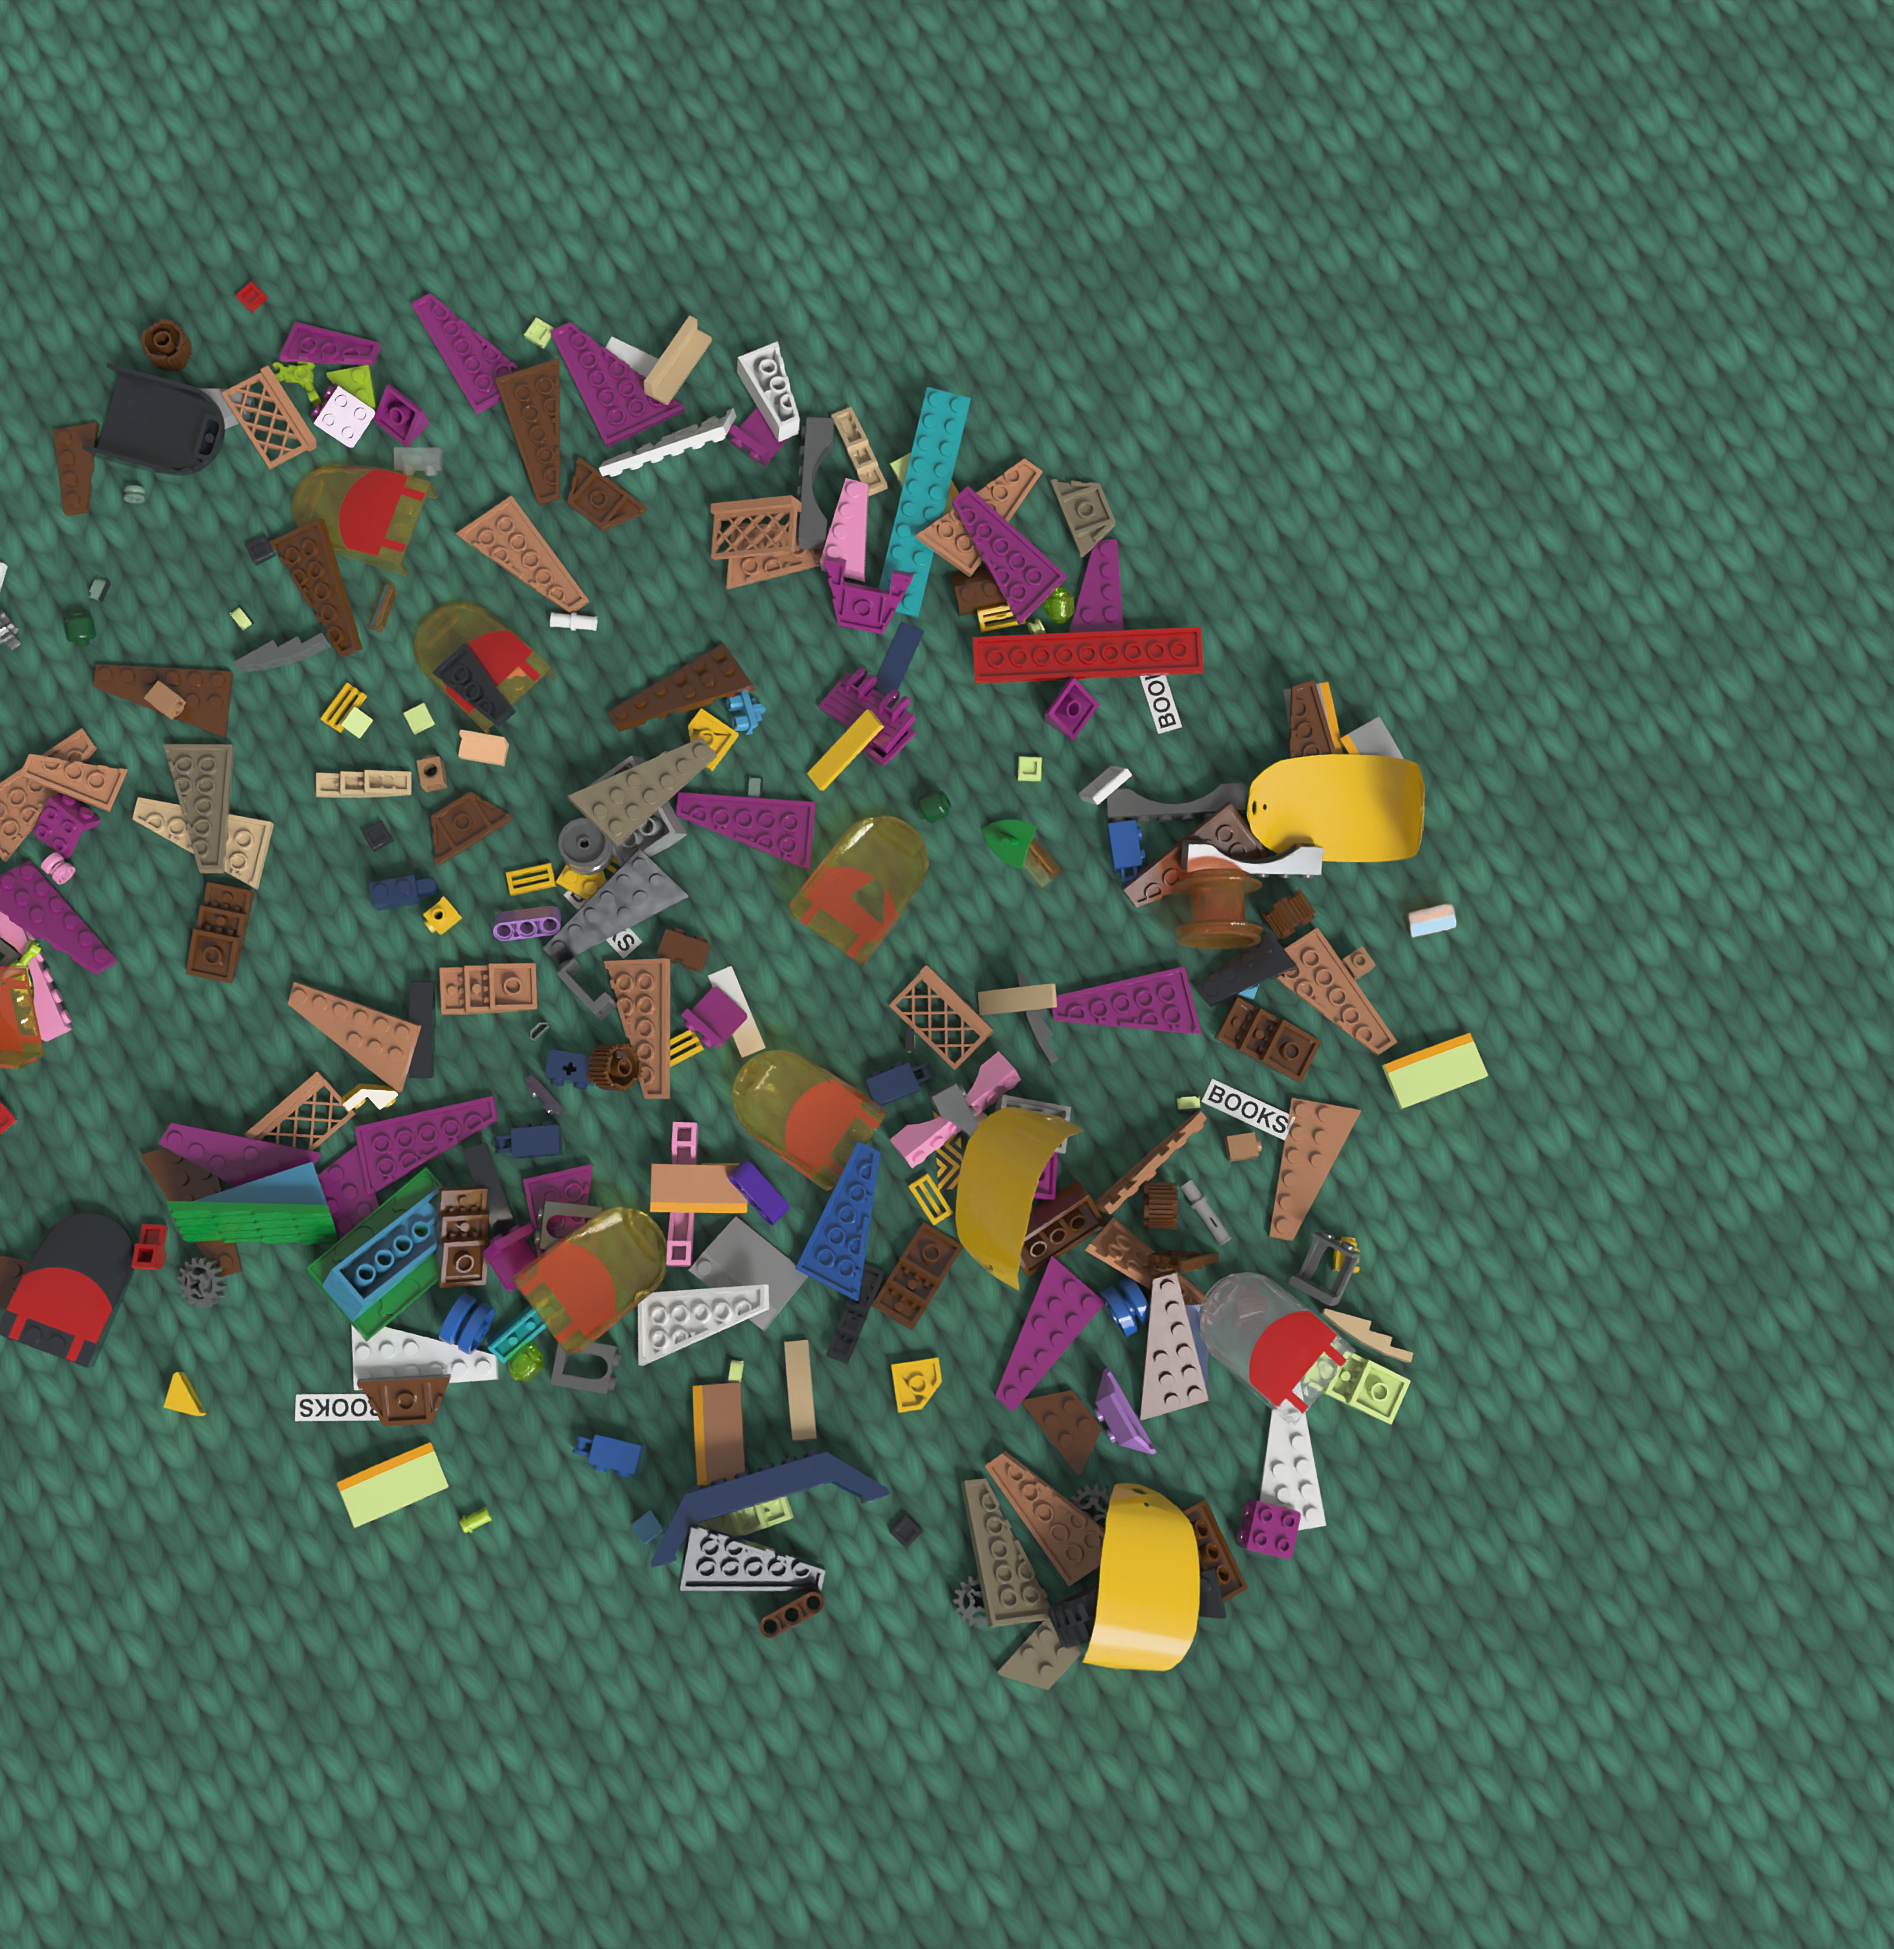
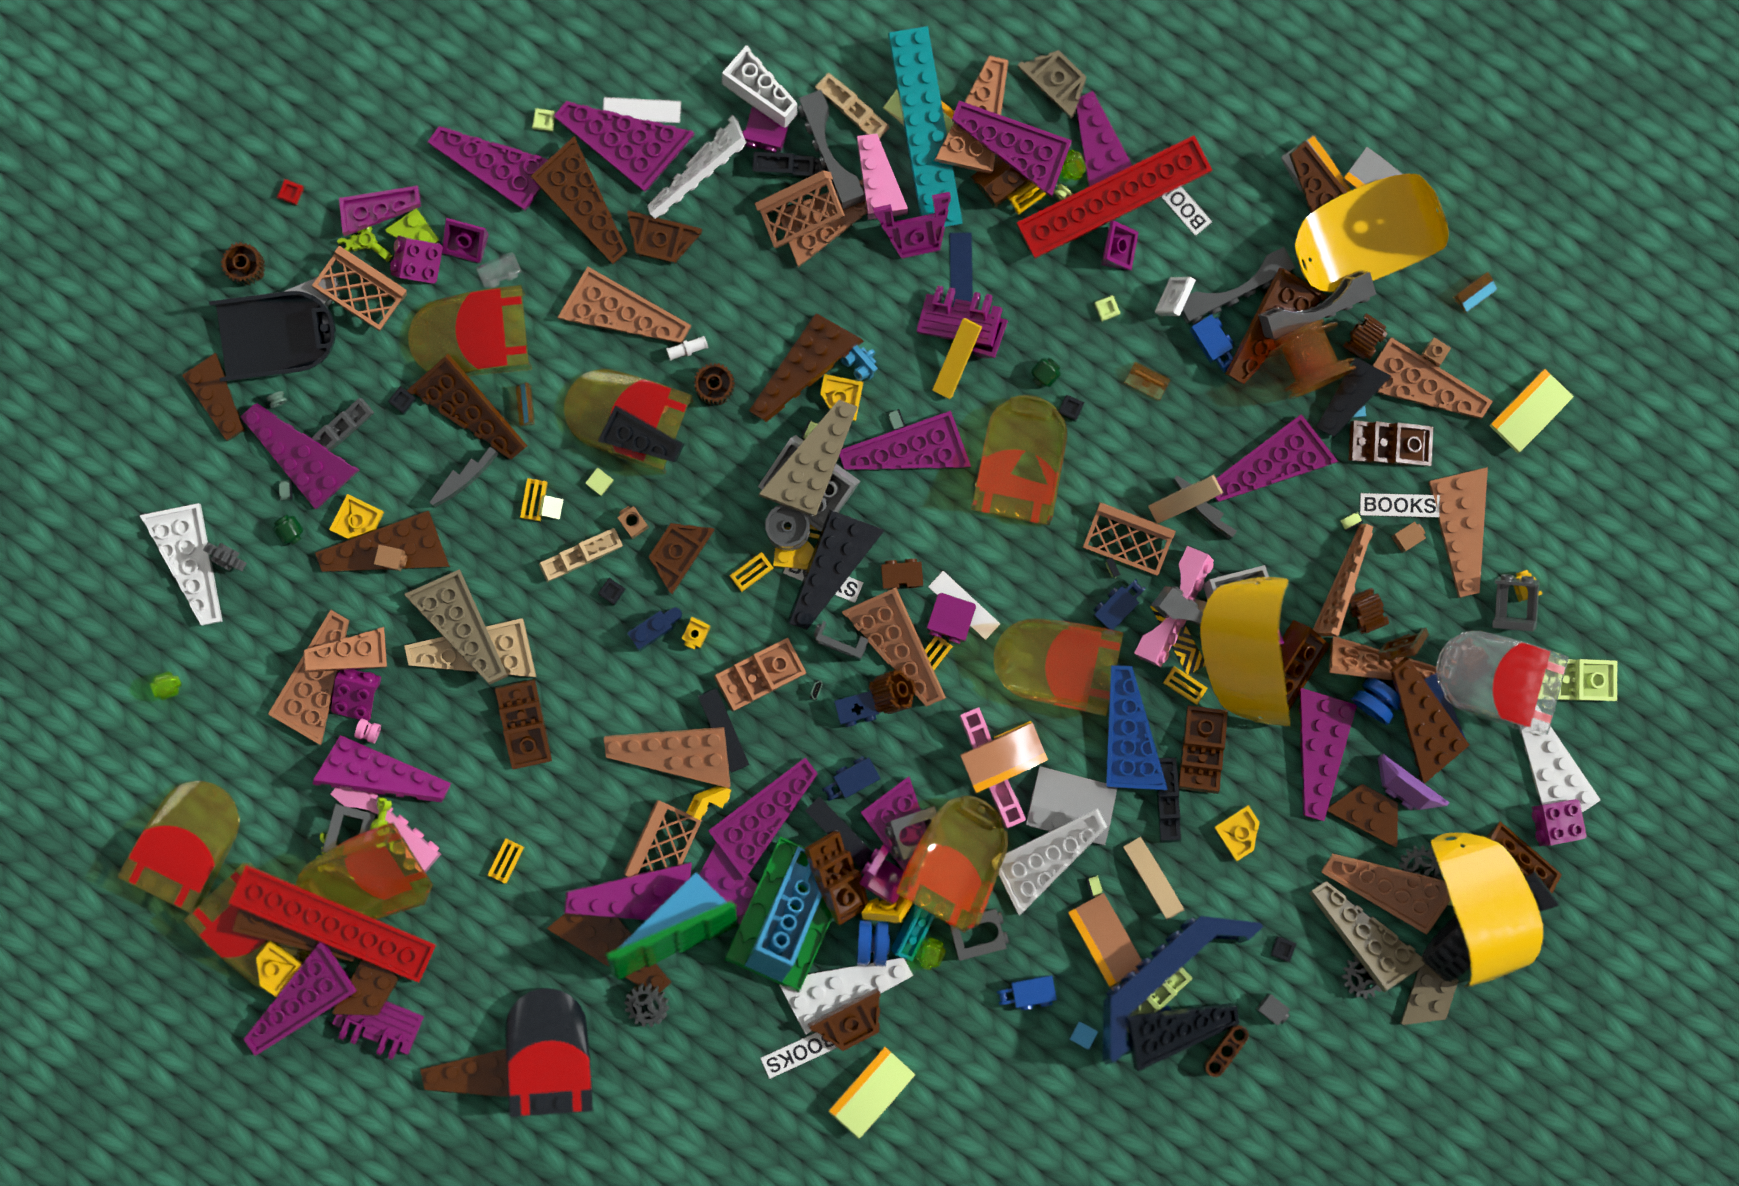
camera: 30 degrees left, 5 degrees up
red brick [131,1224,168,1270] -> none
yellow slope [164,1372,207,1416] -> none
yellowish green piece [230,605,254,631] -> none
light nougat panel [458,730,509,766] -> none
lime pin [459,1506,492,1533] -> none
medium lavender beam [493,906,561,941] -> none
clear purple plate [525,1074,566,1117] -> none
tan panel [644,315,712,405] -> none
dark purple beam [727,1159,790,1225] -> none
green shield [982,820,1037,870] -> none
light grey pin [1180,1180,1232,1246] -> none
tan slope [1321,1308,1413,1363] -> none
none -> magenta wing [241,404,360,509]
none -> dark grey slope [311,398,374,452]
none -> yellow plate [329,494,384,539]
none -> yellow tile [488,838,524,884]
none -> reddish brown brick [694,363,735,406]
none -> black slope [753,152,827,179]
none -> yellow plate [862,891,915,923]
none -> black tile [1058,394,1085,421]
none -> dark grey brick [1256,993,1290,1025]

